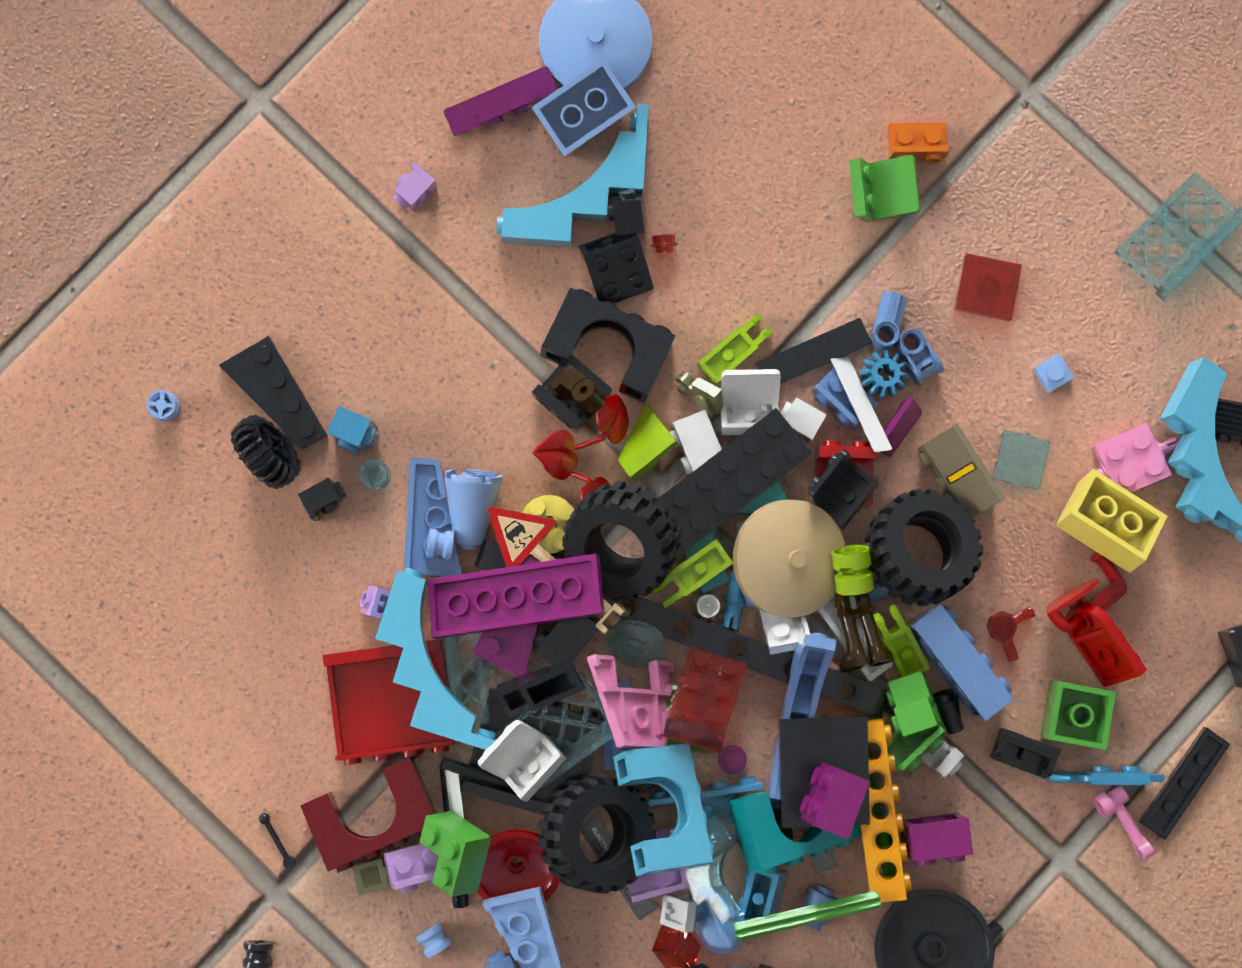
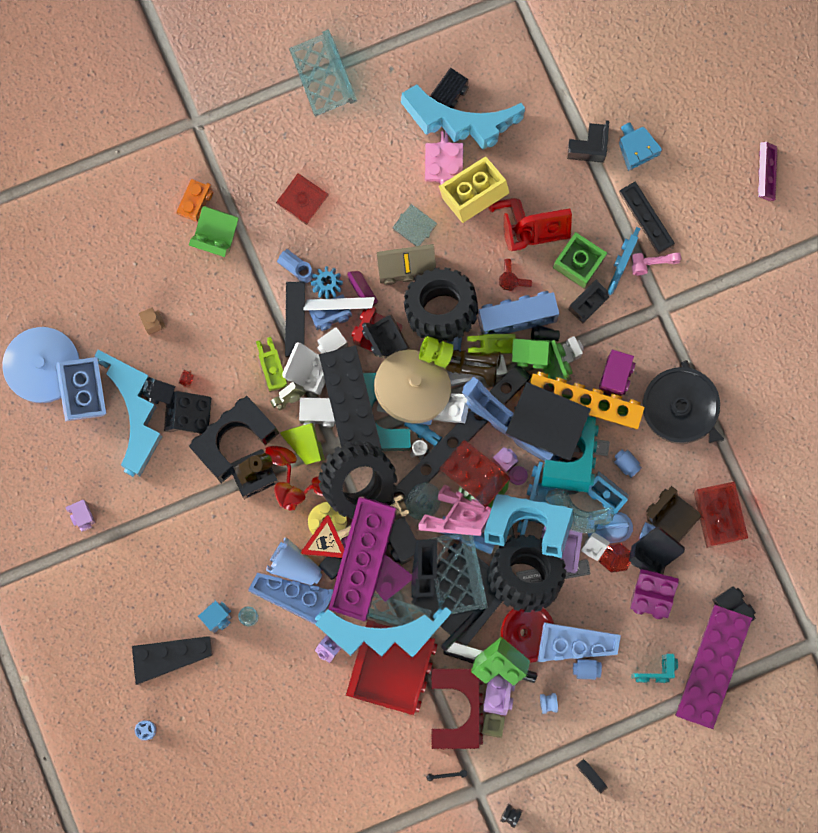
camera: 60 degrees left, 5 degrees down
black gear [231,414,301,489] -> none
black brick [298,477,347,521] -> none
light blue wheel [426,528,454,560] -> none
magenta bracket [444,66,557,136] -> none
white bracket [478,720,567,802] -> none
lime hinge [653,539,733,609] -> none
bright green axle [734,891,881,940] -> none
magenta brick [800,762,870,839] -> none
medium blue piece [895,329,944,386] -> none
light blue plate [1033,354,1074,394] -> none
none -> medium nougat brick [139,307,166,335]
none -> lavender brick [492,447,519,474]

